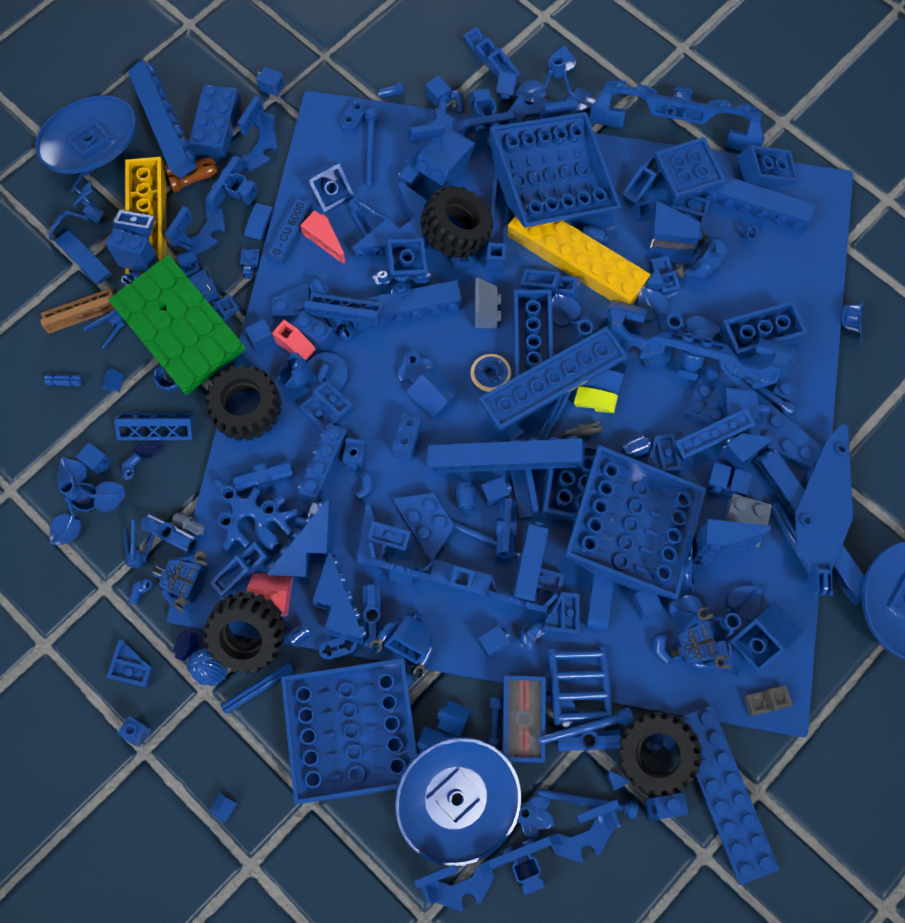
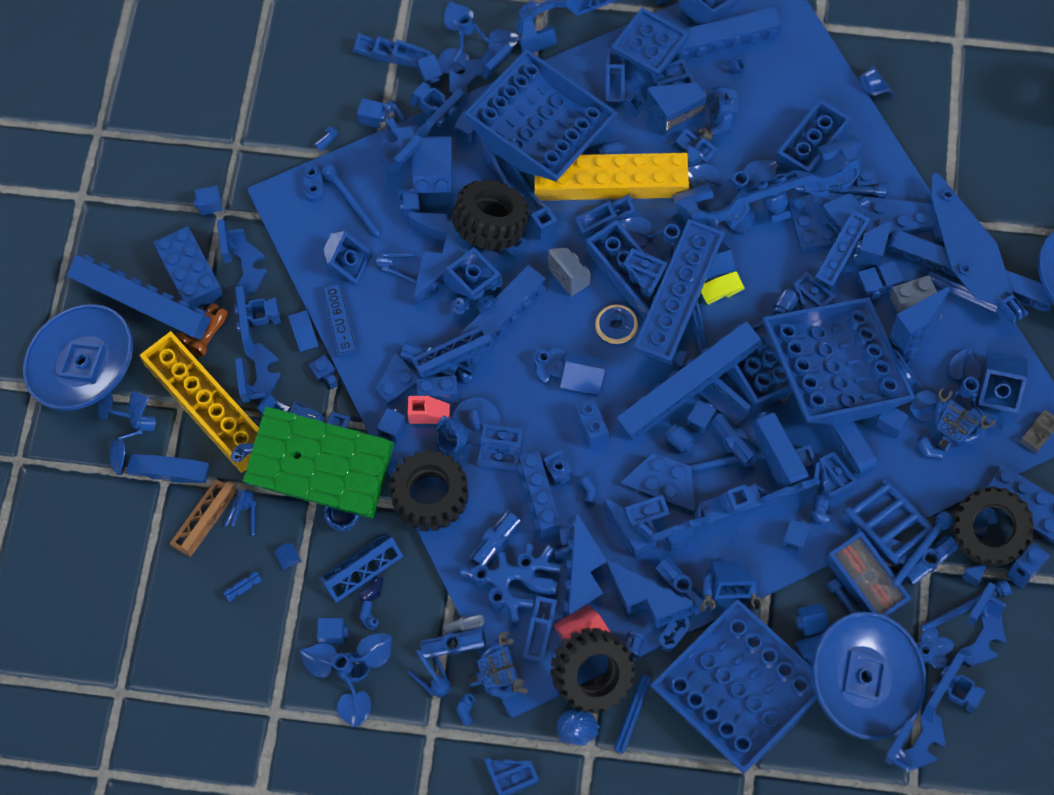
camera: 35 degrees left, 5 degrees down
blue brick [106,228,159,273] -> none
blue slope [113,210,155,240] -> none
clear blue brick [172,630,198,662] -> none
coral slope [300,210,346,264] -> none
dark grey pin [562,420,602,439] -> none
none -> blue wing [623,248,668,297]

